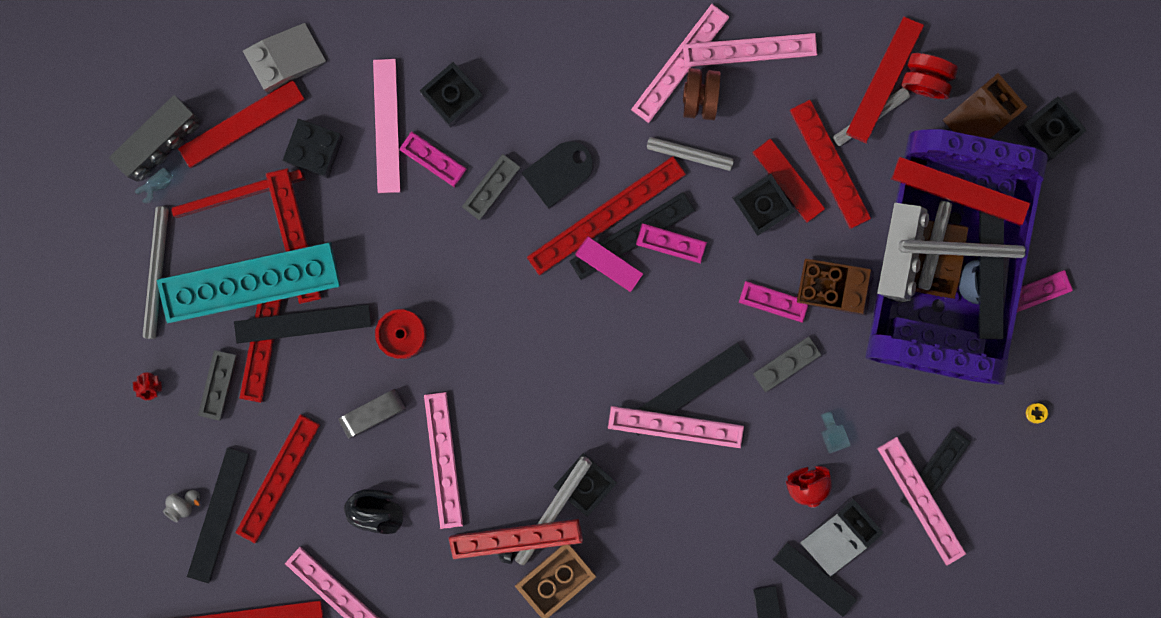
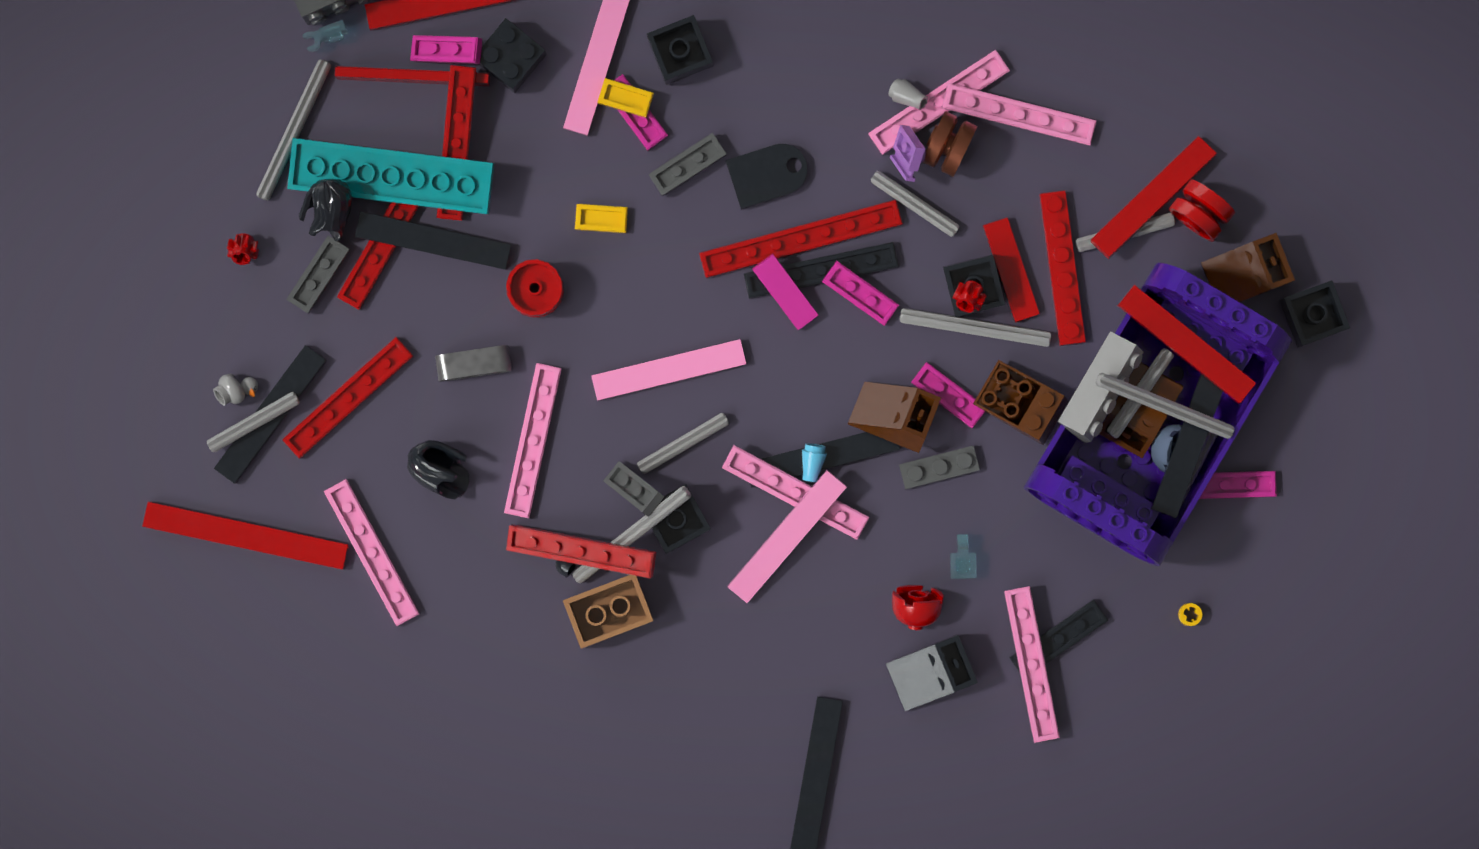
camera: 15 degrees right, 0 degrees up
black tile [772,542,857,617] -> none
none -> light grey axle [207,392,300,452]
none -> black hair [299,179,352,241]
none -> dark pink tile [410,35,483,64]
none -> yellow tile [575,204,628,233]
none -> bright pink tile [591,339,746,401]
none -> yellow tile [597,78,654,118]
none -> dark grey plate [603,461,664,517]
none -> light grey axle [637,413,729,474]
none -> bright pink tile [728,470,847,603]
none -> medium azure cone [802,443,827,482]
none -> reddish brown slope [848,382,941,453]
none -> light grey cone [889,78,928,110]
none -> medium lavender plate [890,125,926,182]
none -> light grey axle [900,308,1051,347]
none -> red gear [952,281,987,313]

